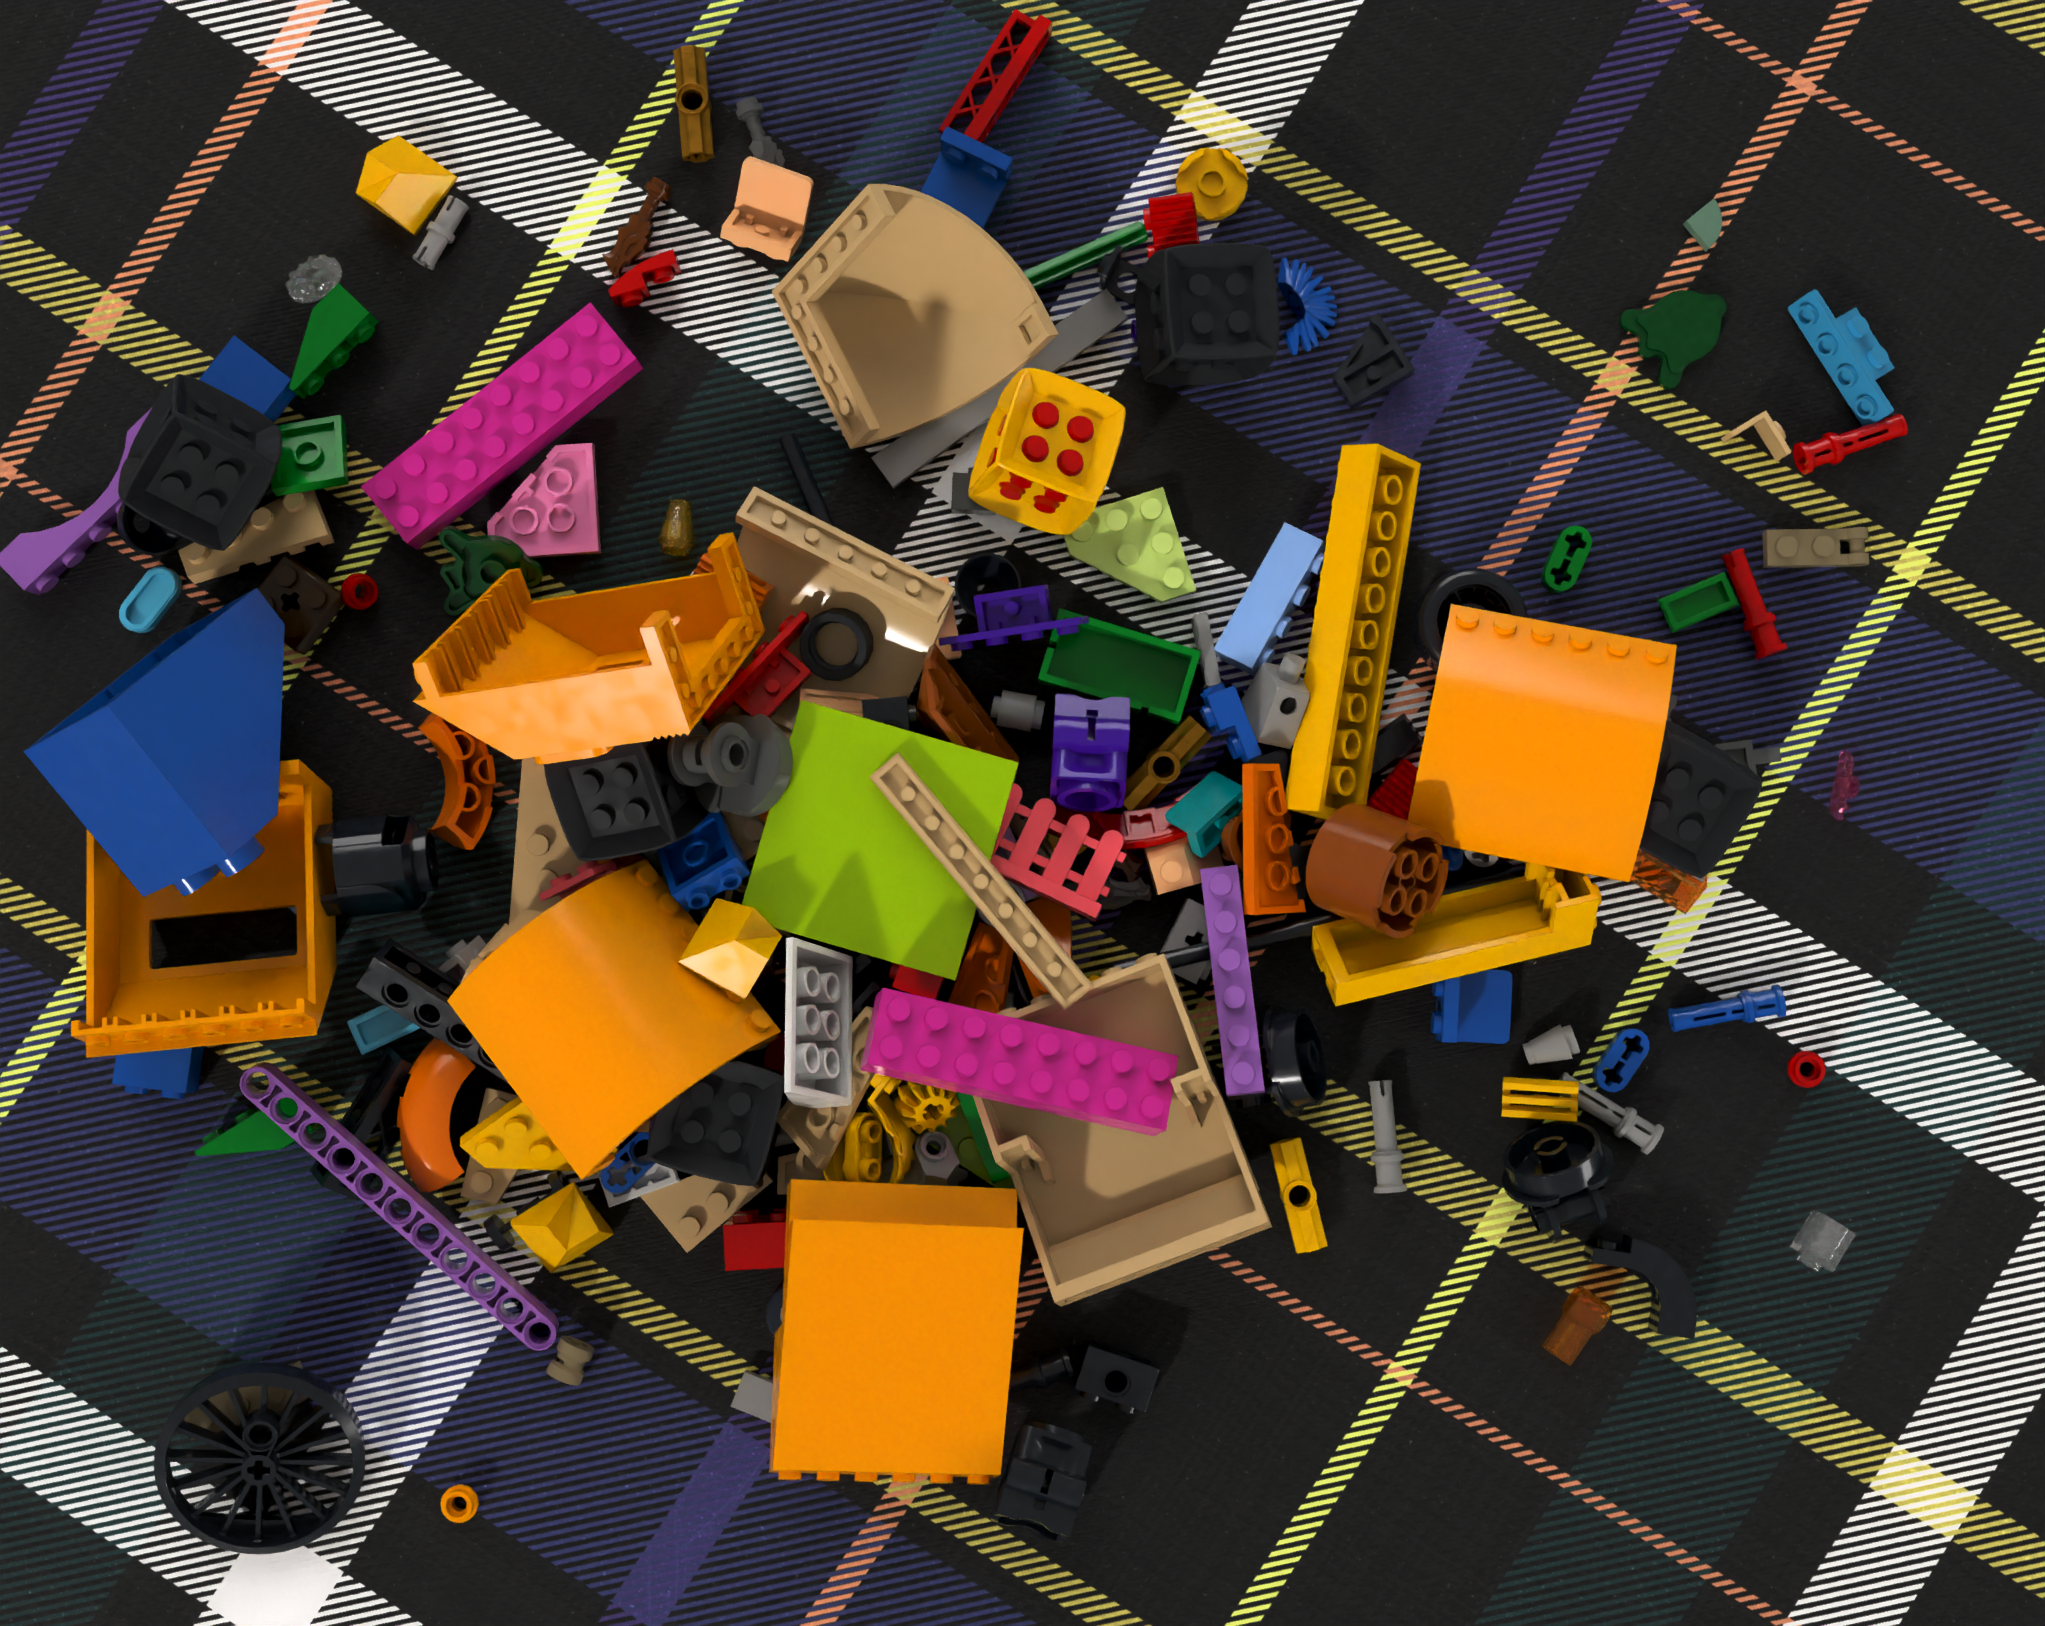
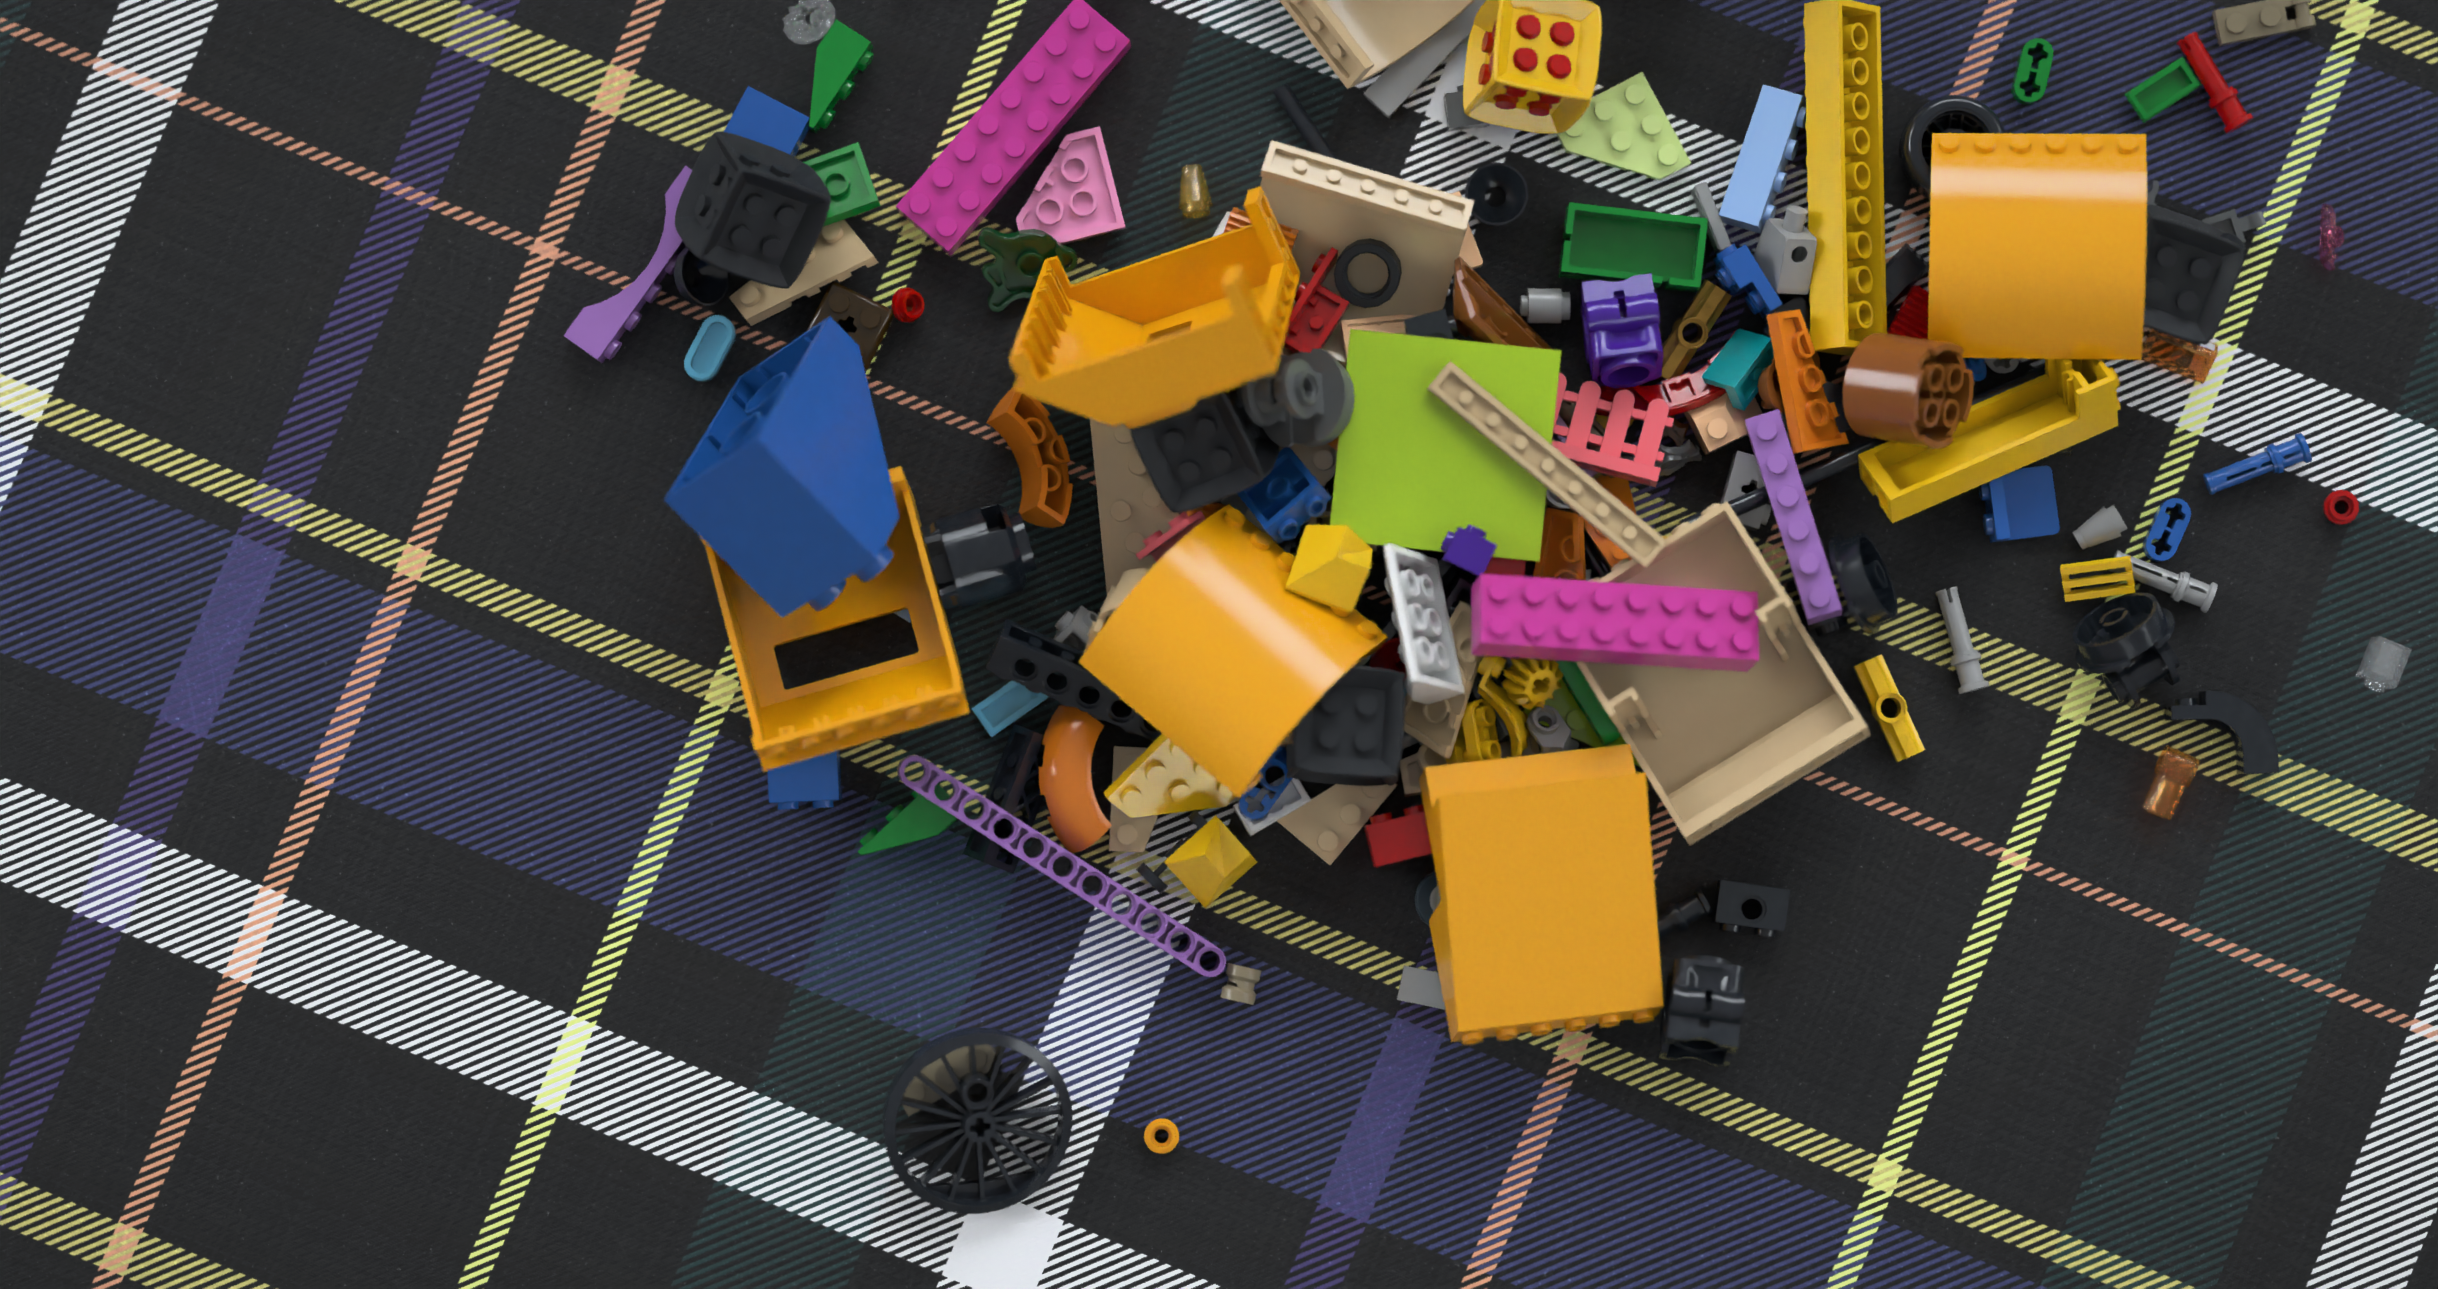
camera: 10 degrees left, 0 degrees up
dark purple bracket [938,585,1089,652] -> none
none -> dark purple brick [1440,524,1497,577]

